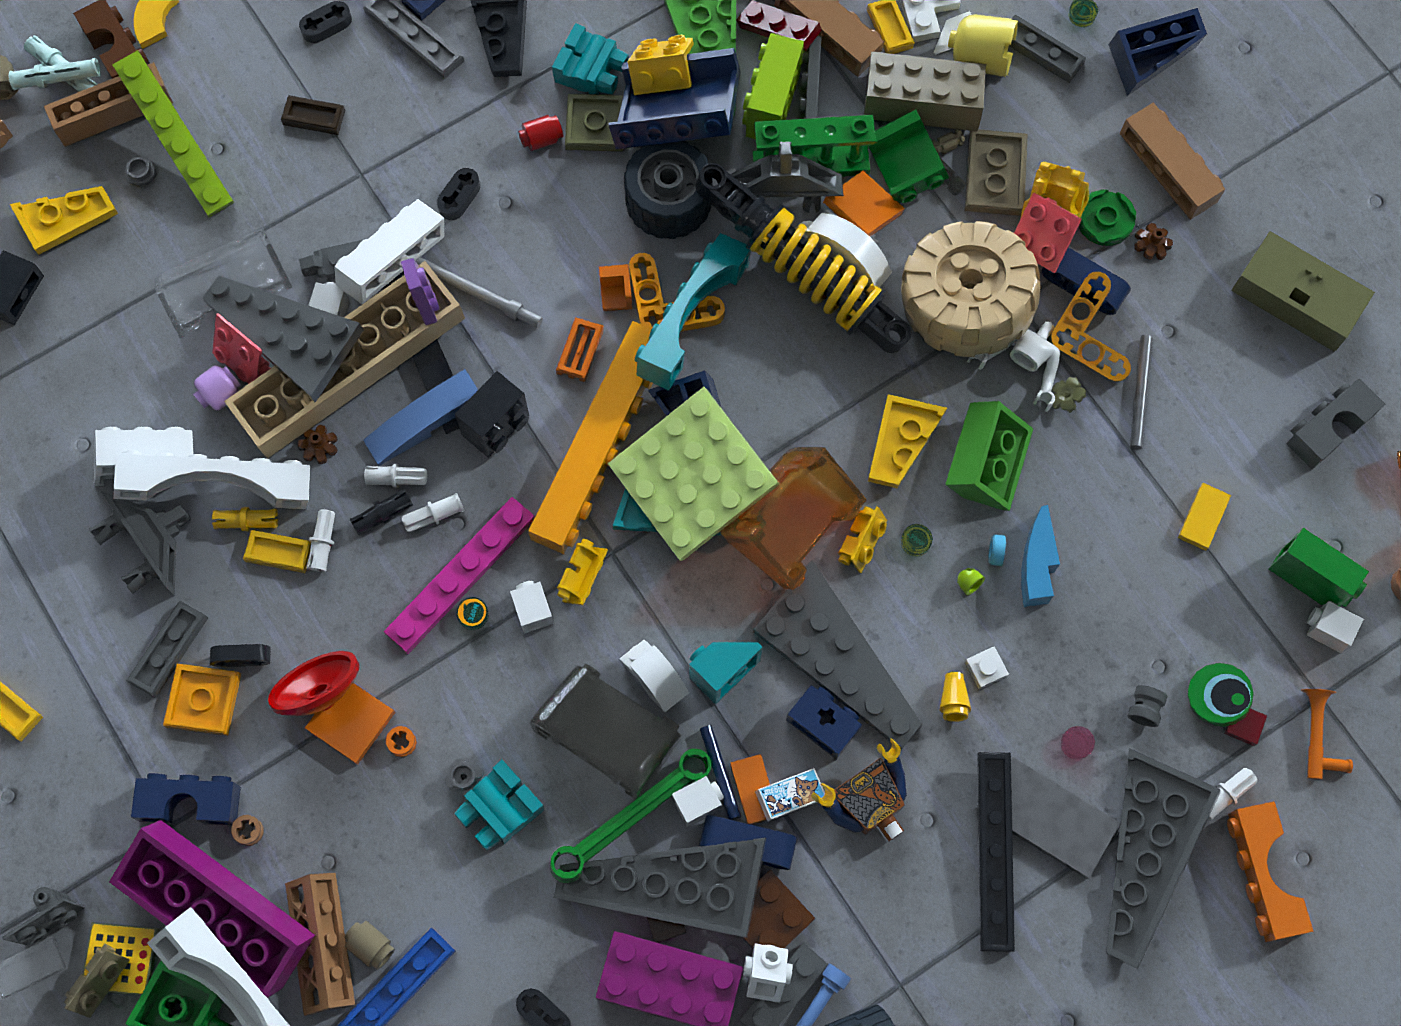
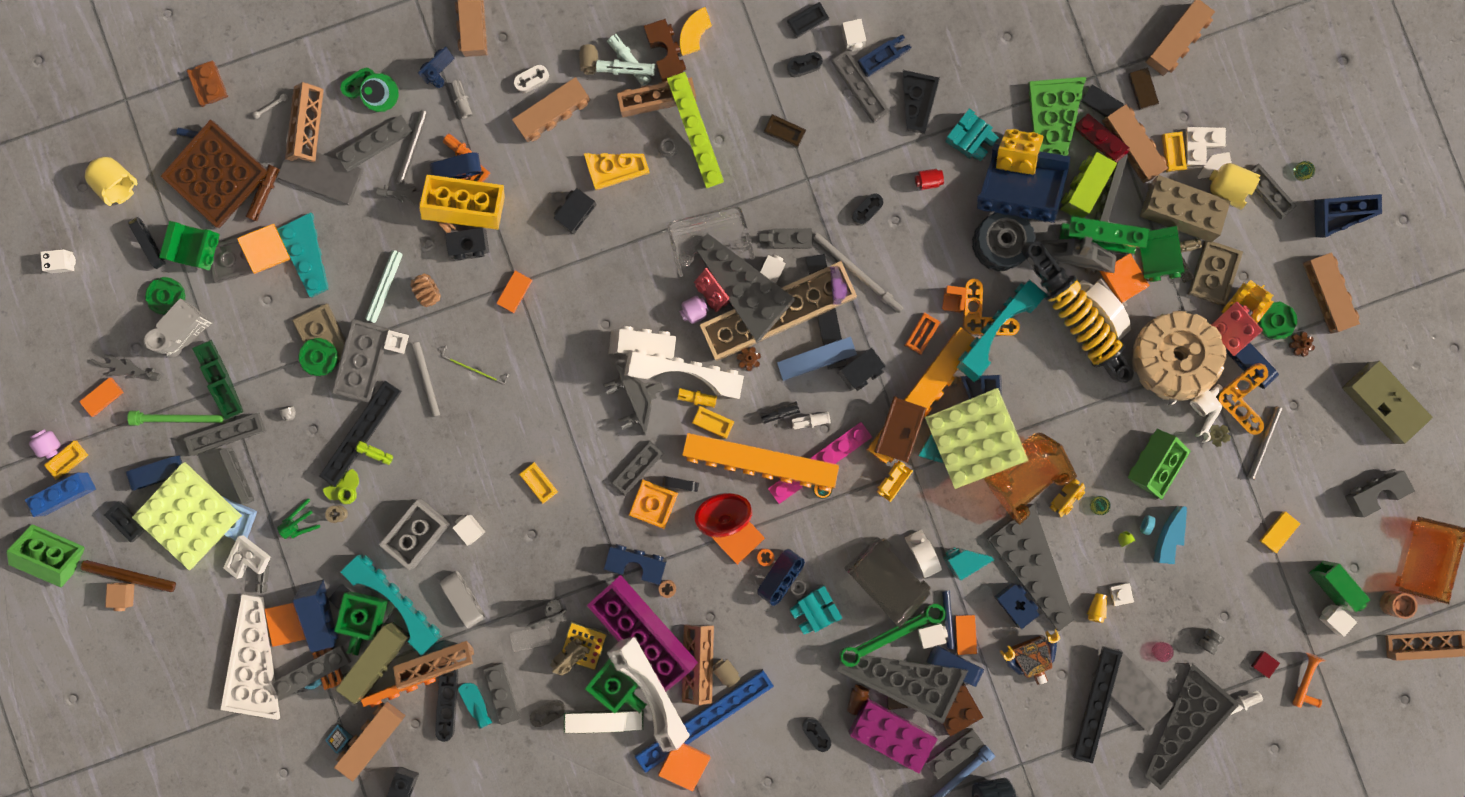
camera: 15 degrees right, 15 degrees up
white axle [306,509,335,572] -> none
white brick [334,199,444,304] -> none
white axle [364,464,428,488] -> none
white brick [510,581,554,634] -> none
olive tile [565,94,623,152] -> none
white brick [743,944,793,1003] -> none
tile [755,768,825,822] -> none
yellow wing [868,394,947,488] -> none
tile [1188,663,1254,727] -> none
orange arch [1227,801,1314,942] -> none
none -> light orange brick [682,433,839,492]
none -> dark blue beam [757,549,805,606]
none -> reddish brown cone [847,684,869,715]
none -> reddish brown door [875,396,927,463]

